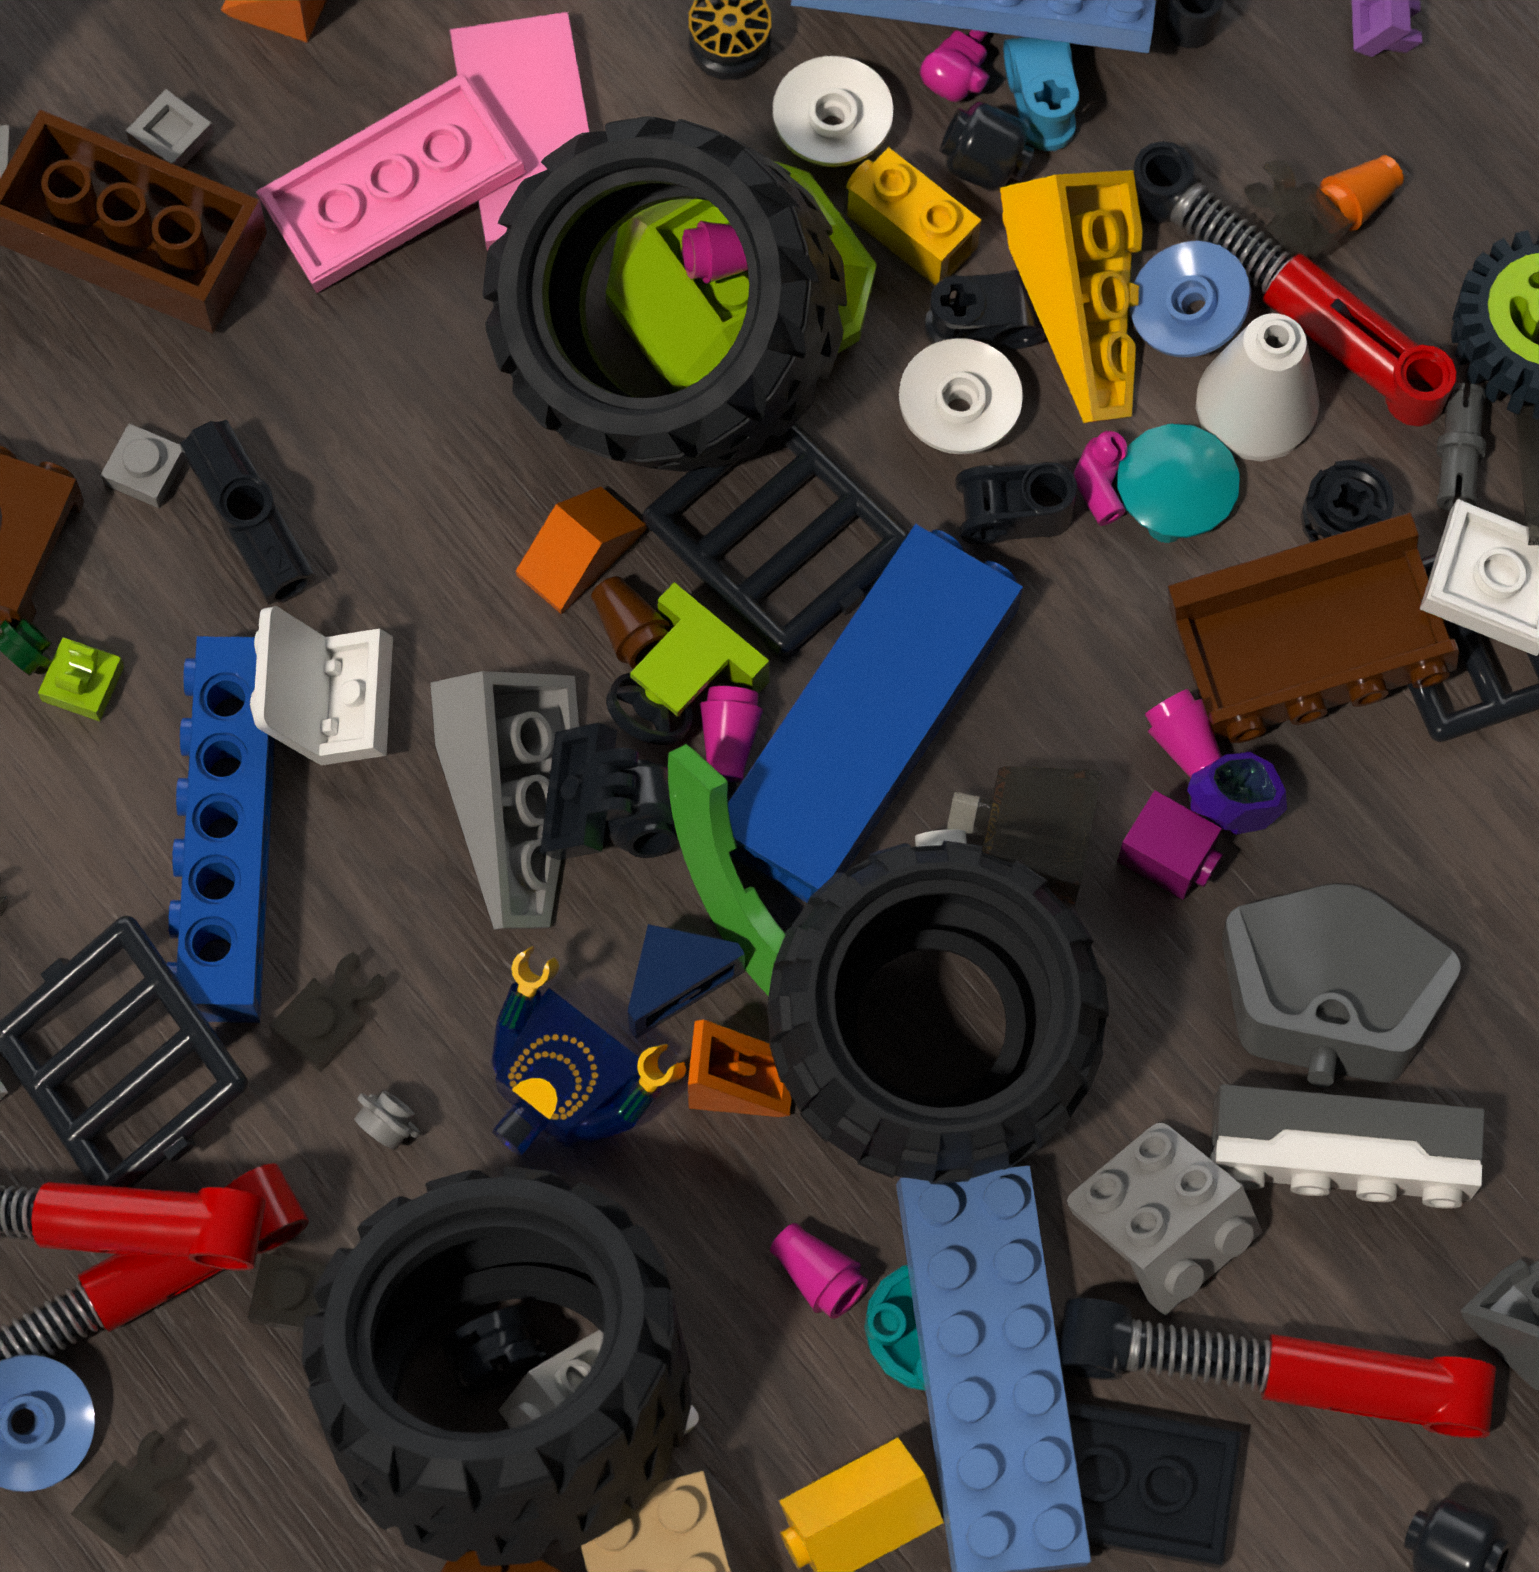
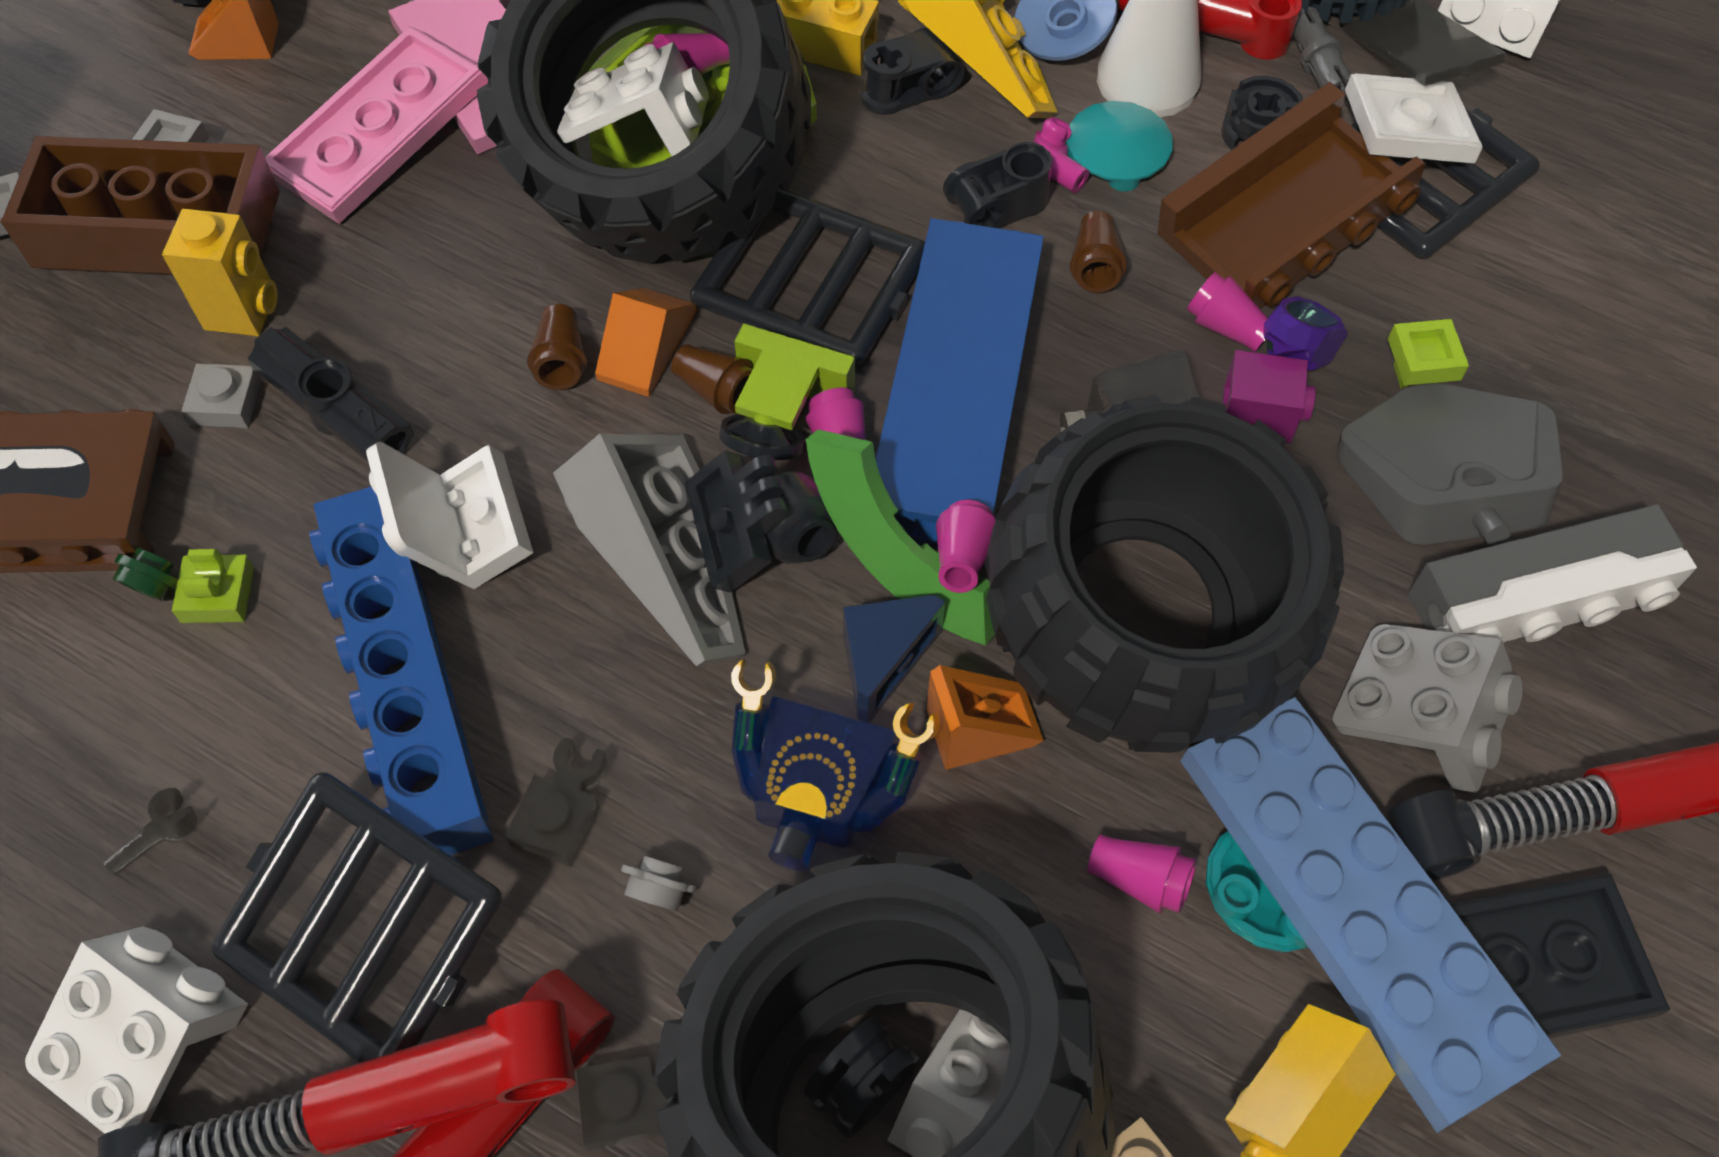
camera: 20 degrees left, 10 degrees down
white dish [899,339,1023,454] -> none
none -> yellow brick [162,209,278,336]
none -> reddish brown cone [527,304,587,390]
none -> white bracket [557,42,709,156]
none -> dark pink cone [936,500,996,593]
none -> reddish brown cone [1070,211,1127,293]
none -> lime tile [1388,319,1469,388]

